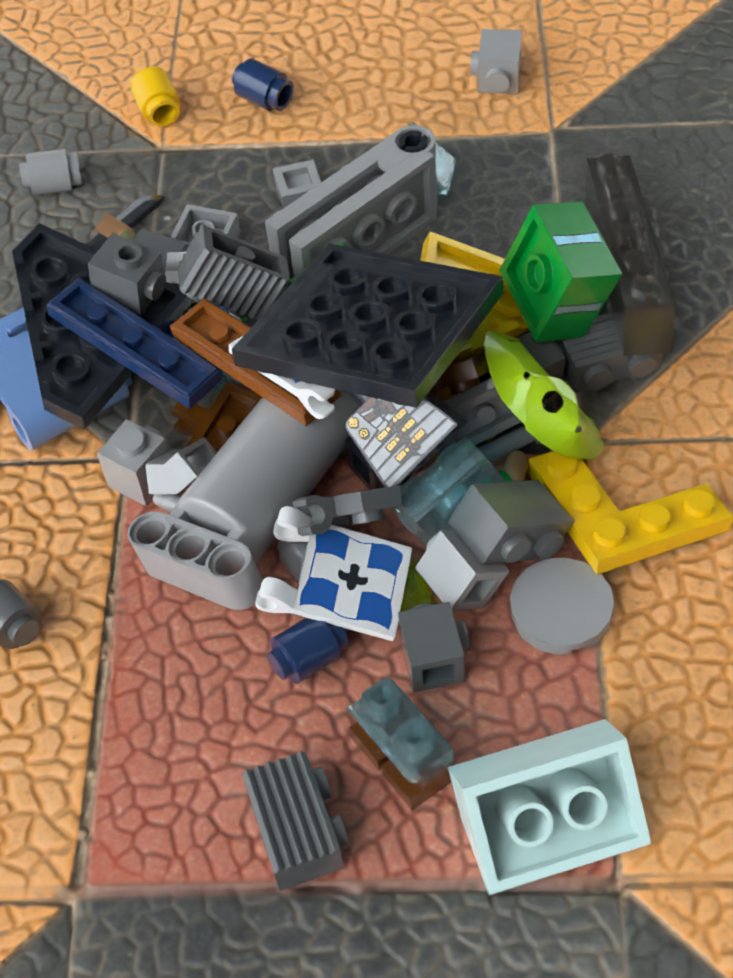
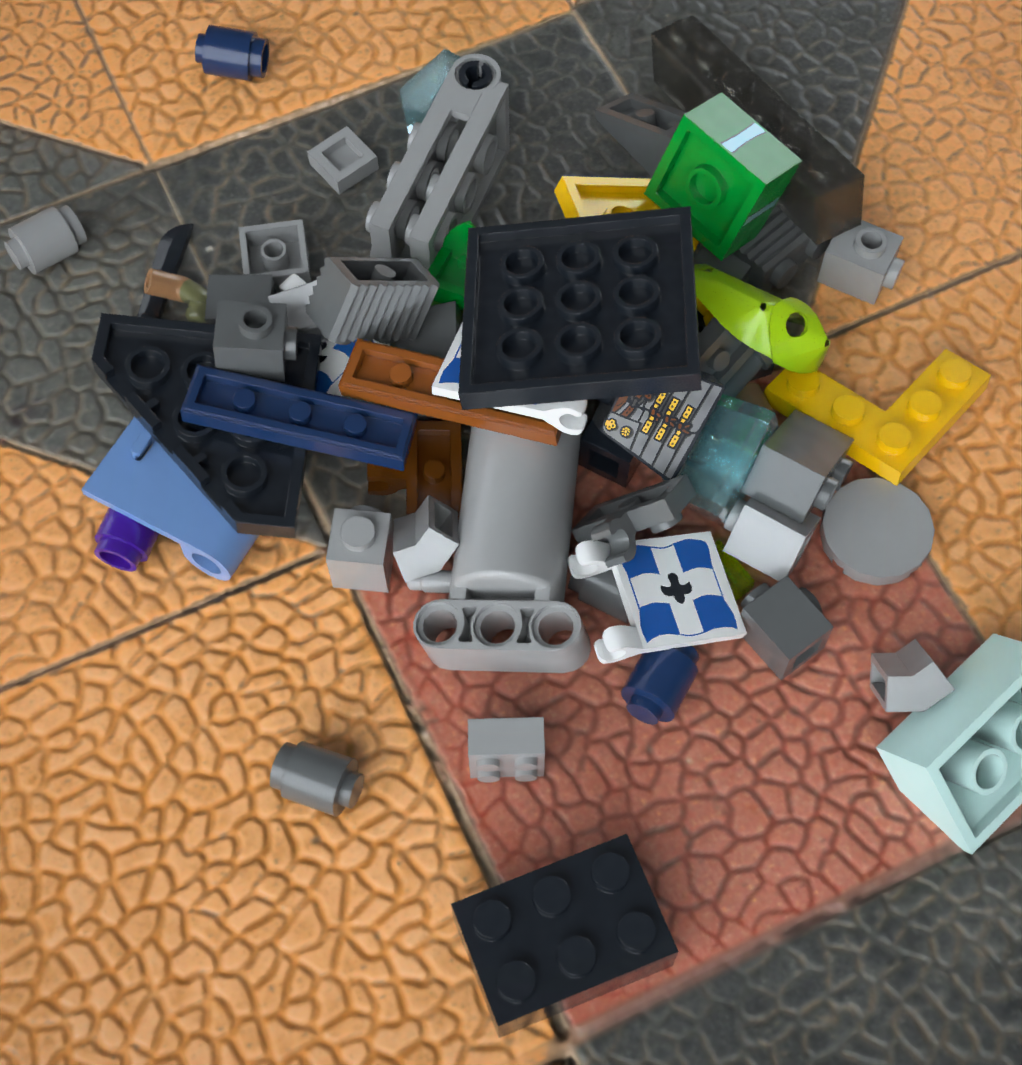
camera: 30 degrees left, 10 degrees up
yellow brick [131,66,181,127] -> none
dark grey brick [242,751,350,891] -> none
clear light blue hips [347,678,454,811] -> none
none -> black brick [451,834,679,1038]
none -> light grey piece [468,717,545,783]
none -> light grey brick [817,213,905,305]
none -> light grey piece [870,639,955,712]

